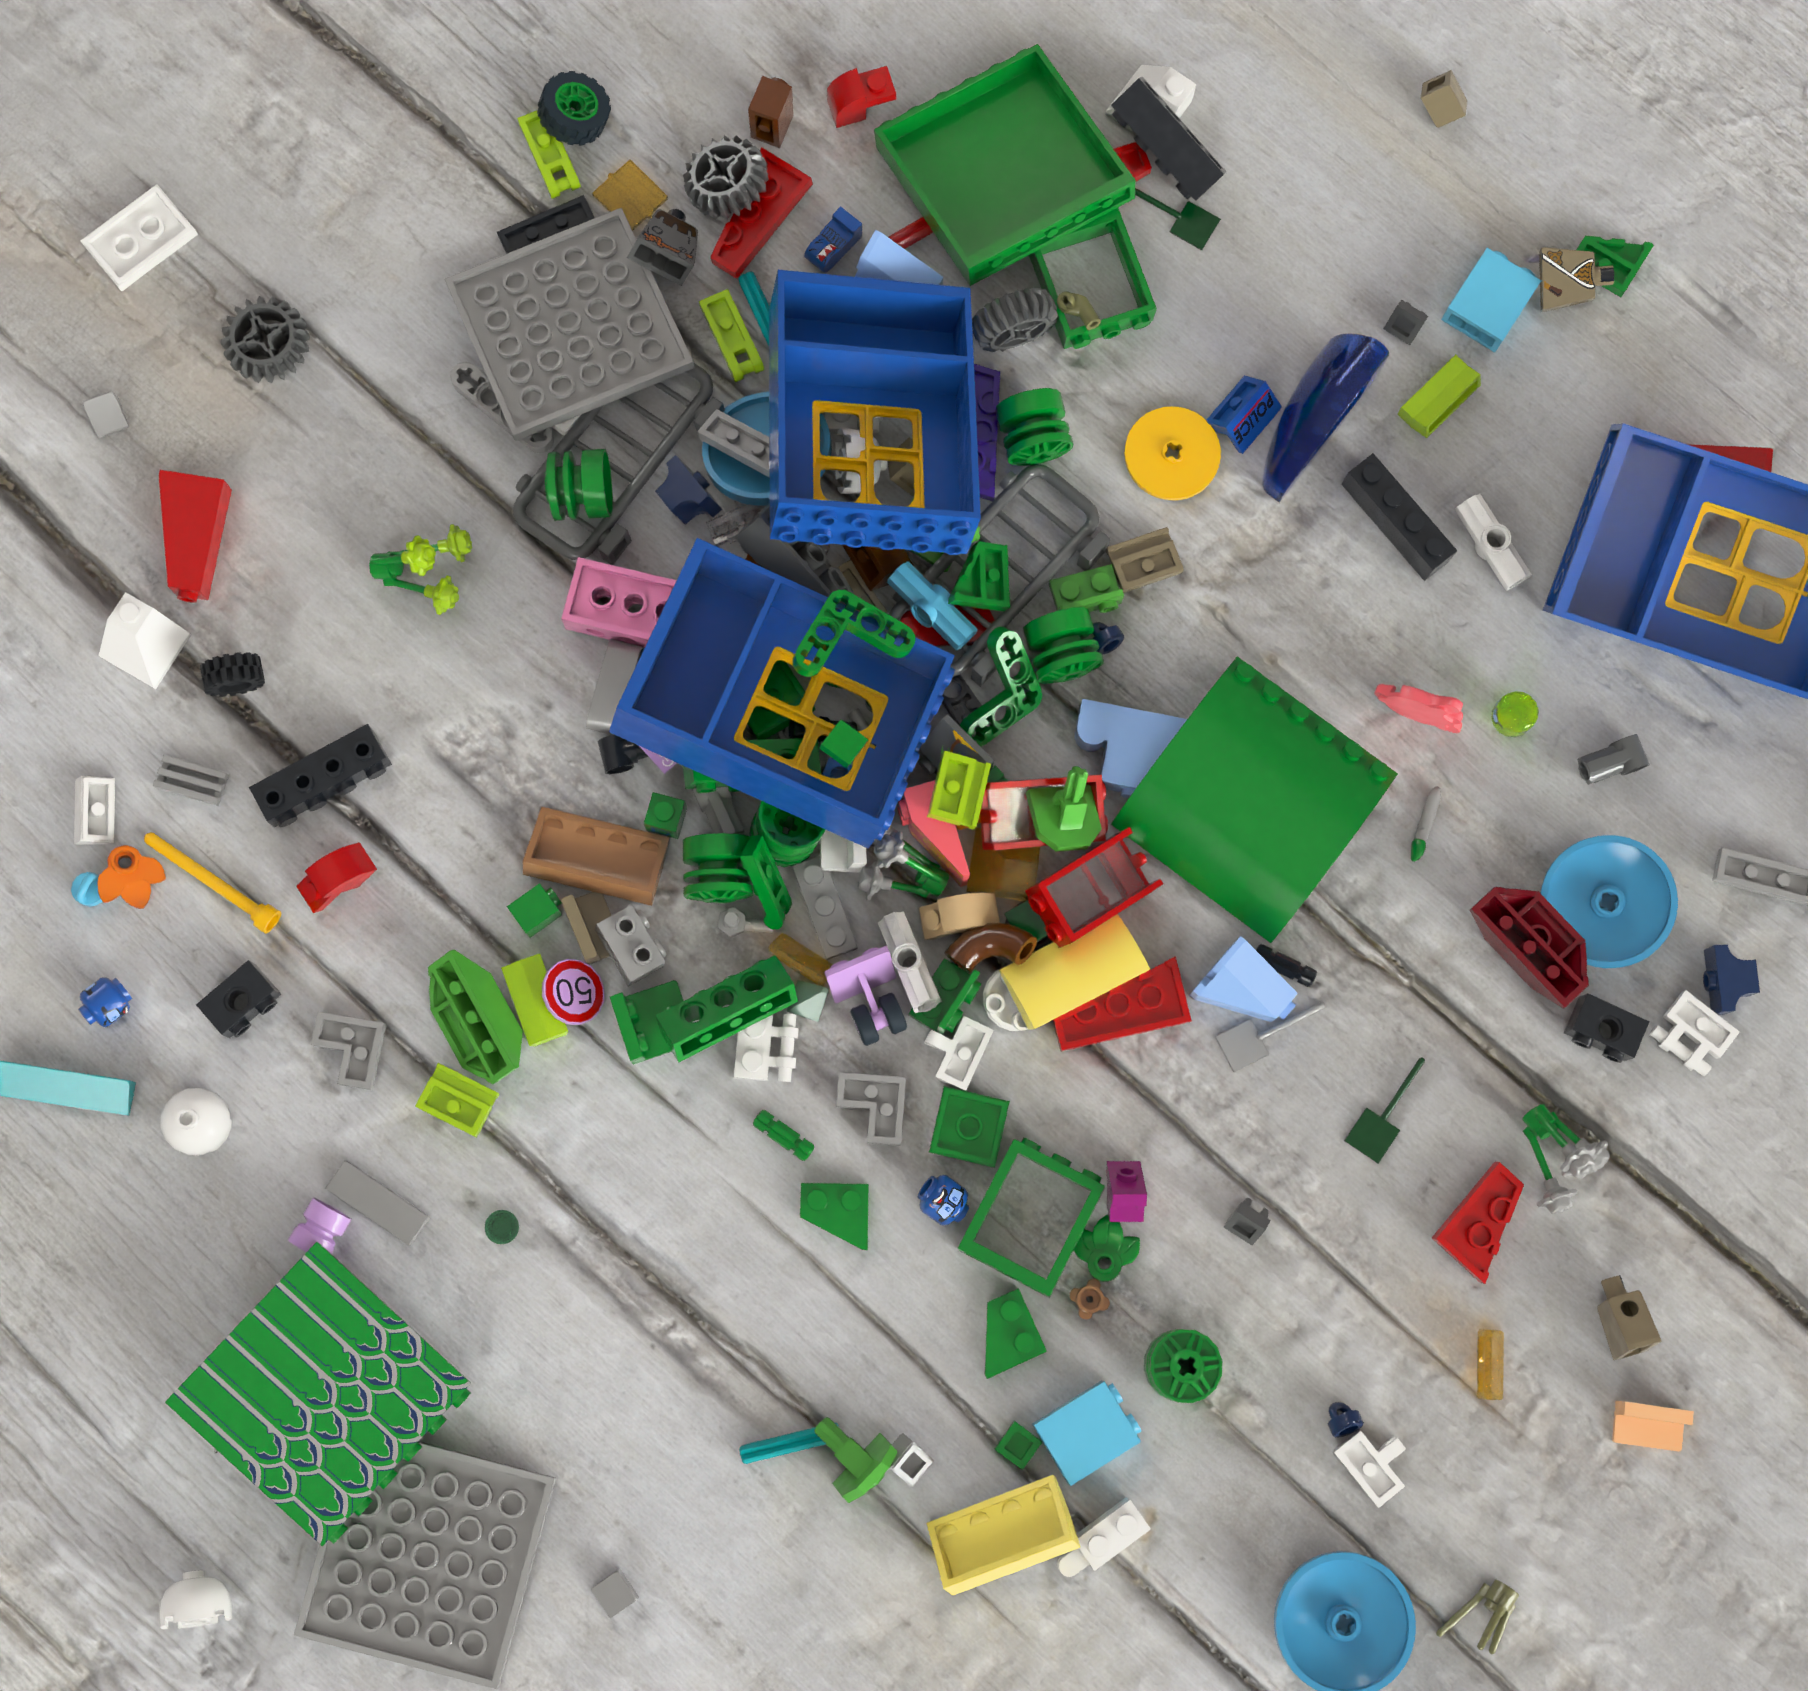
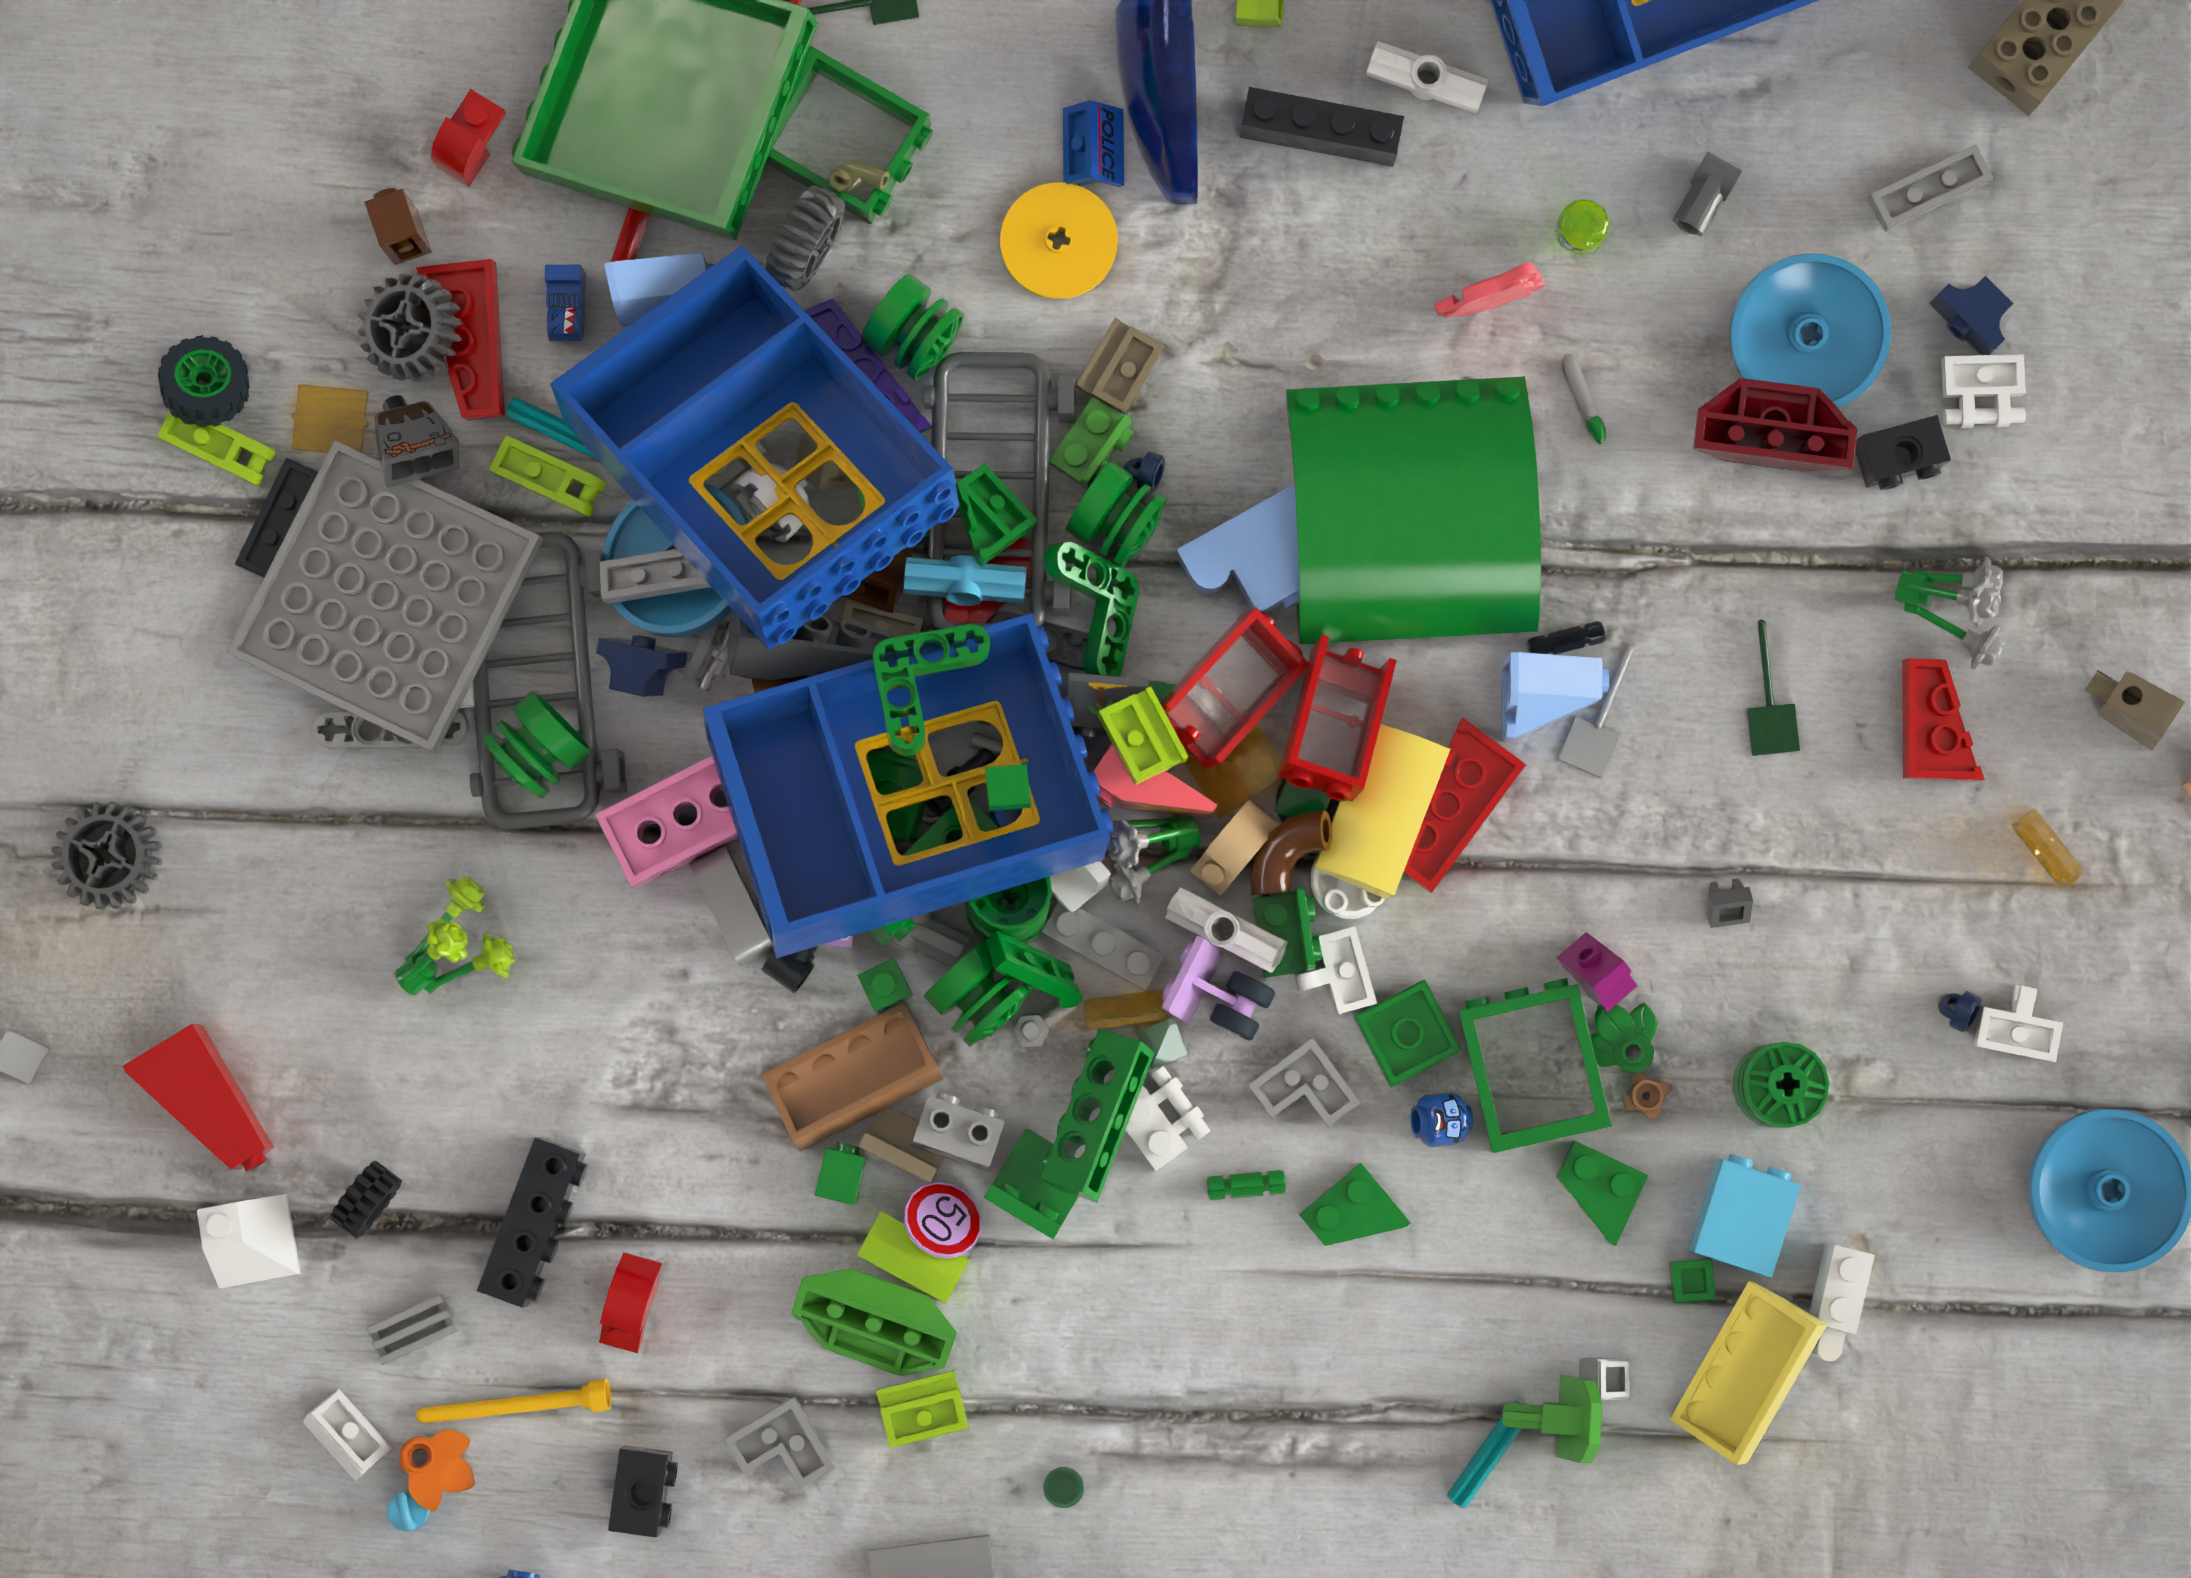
camera: 35 degrees left, 5 degrees up
bright green piece [1026,766,1102,852] -> none

